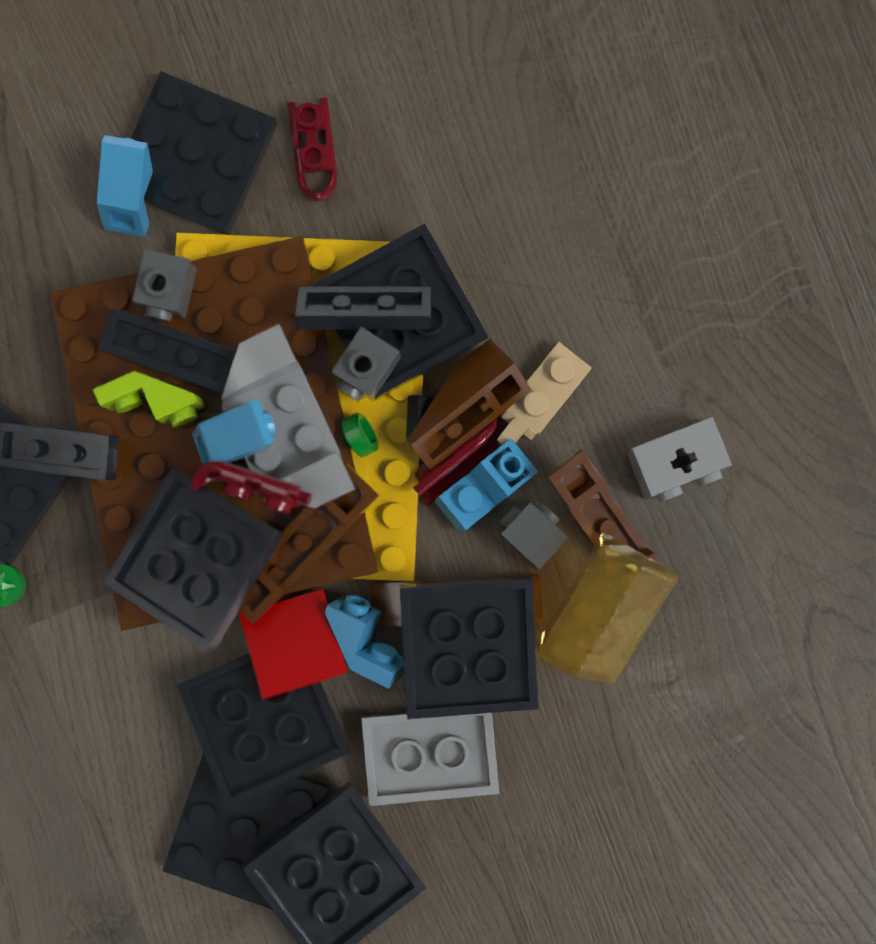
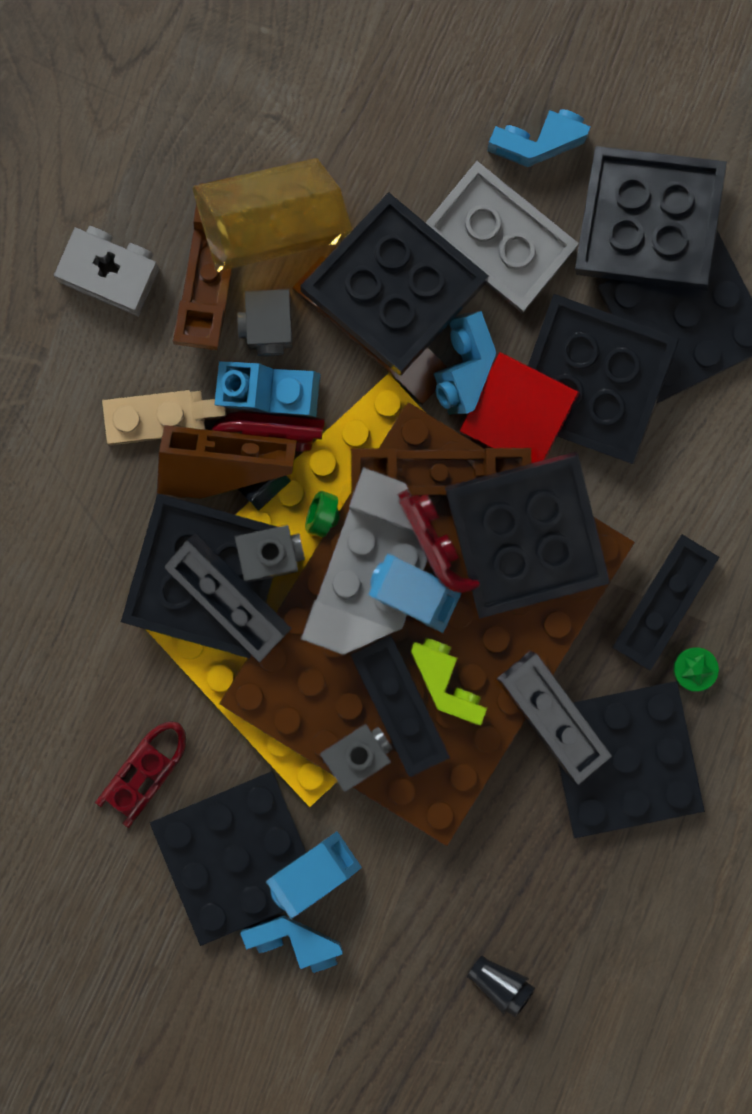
camera: 135 degrees left, 0 degrees up
none -> dark azure slope [240,915,343,973]
none -> dark azure slope [487,109,591,167]
none -> black plate [612,534,720,671]

